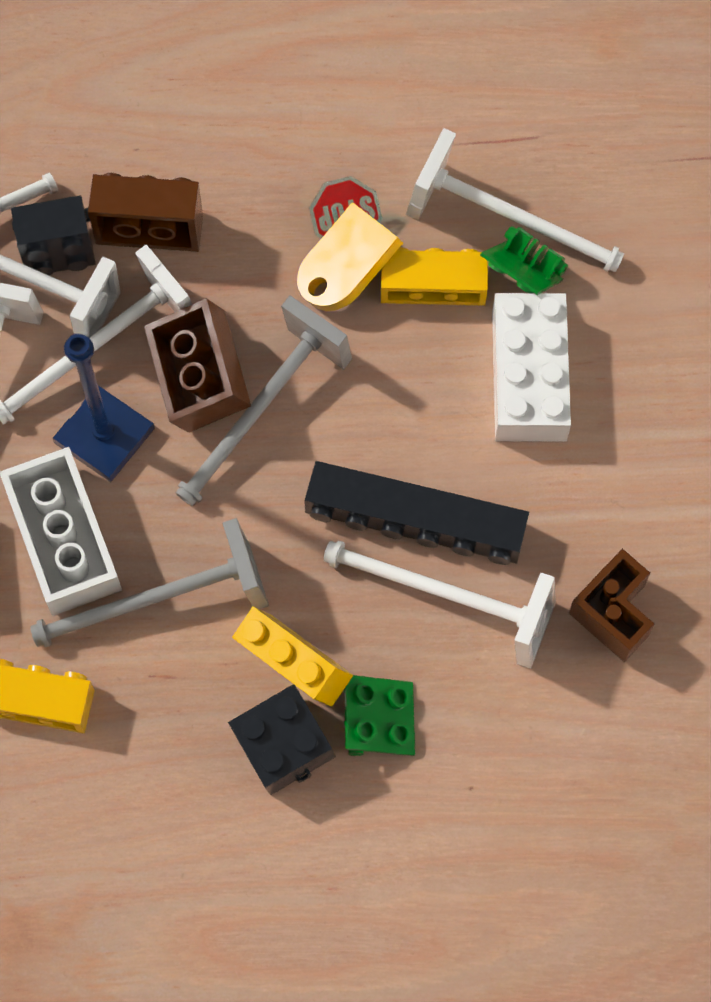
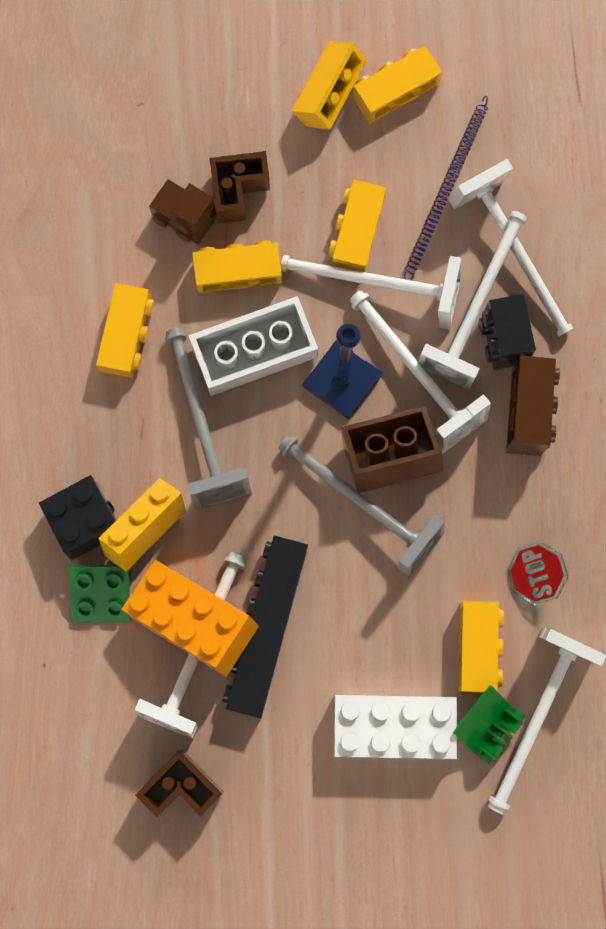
camera: 90 degrees right, 10 degrees up
yellow tile [297,202,403,311] -> none
none -> light orange brick [121,560,259,677]

